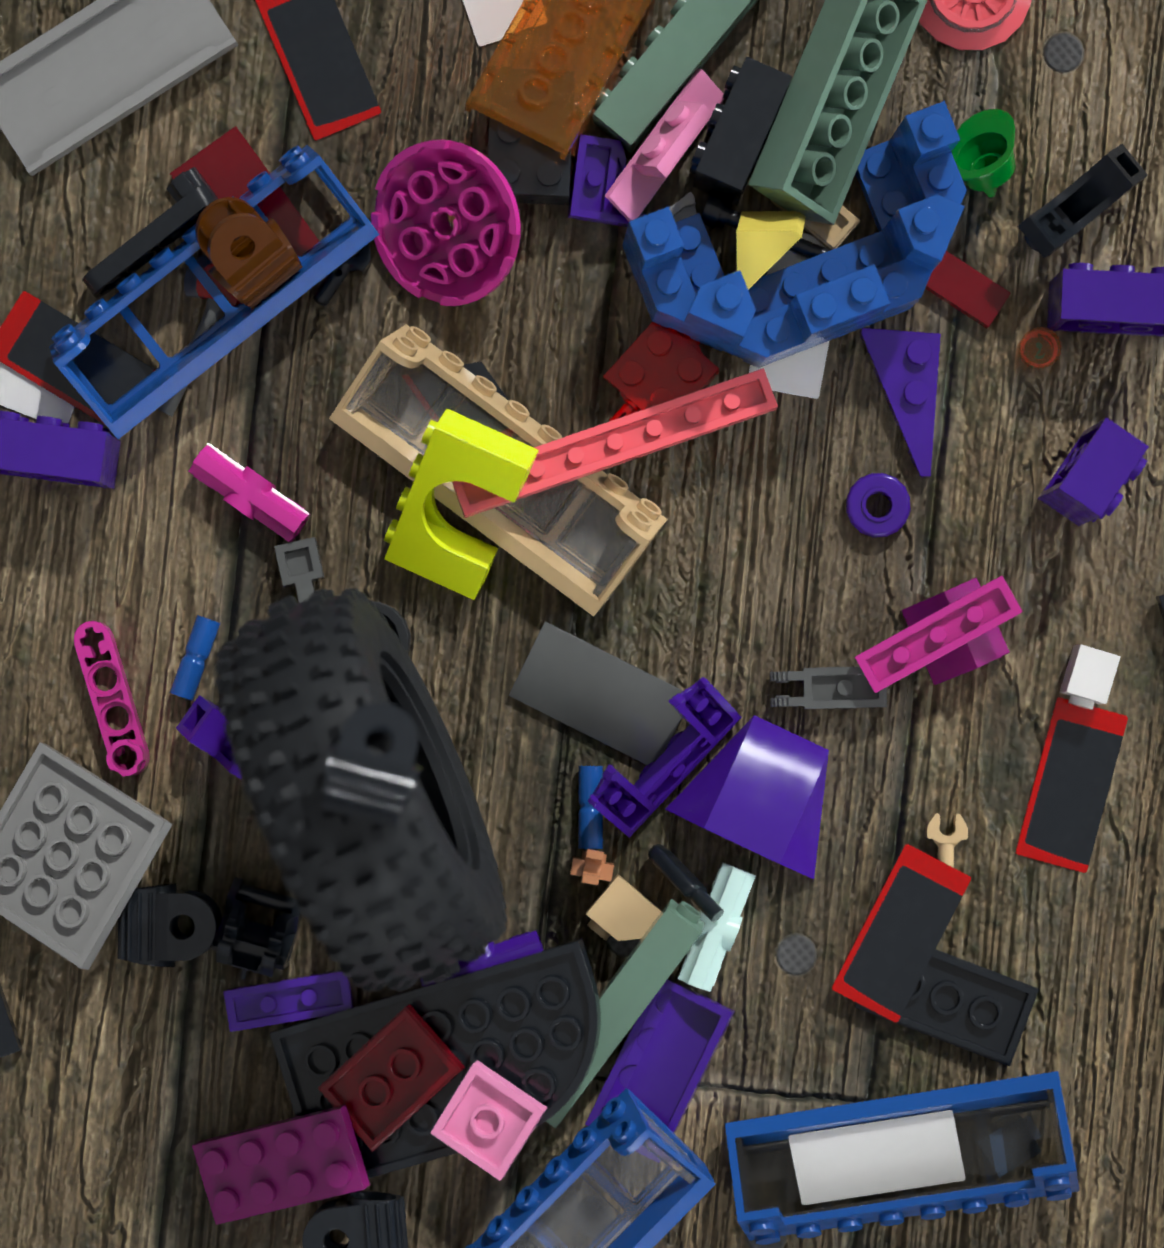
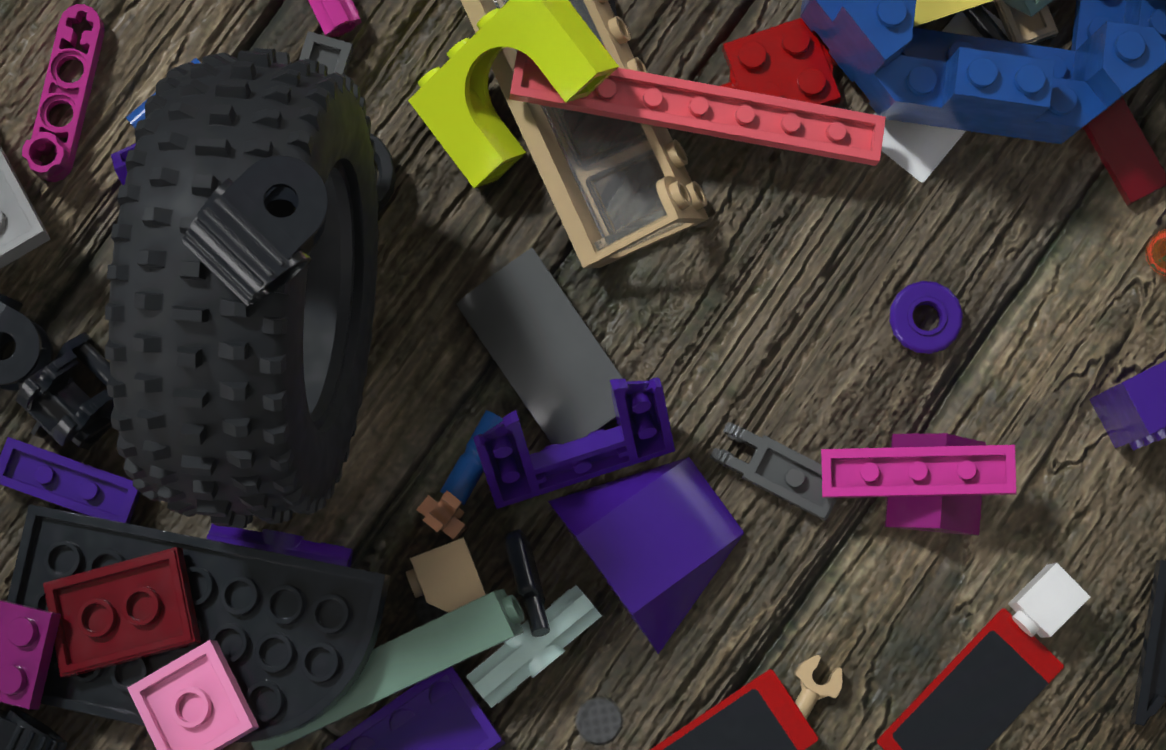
camera: 20 degrees right, 5 degrees down
dark purple wing [860,328,941,478] -> none

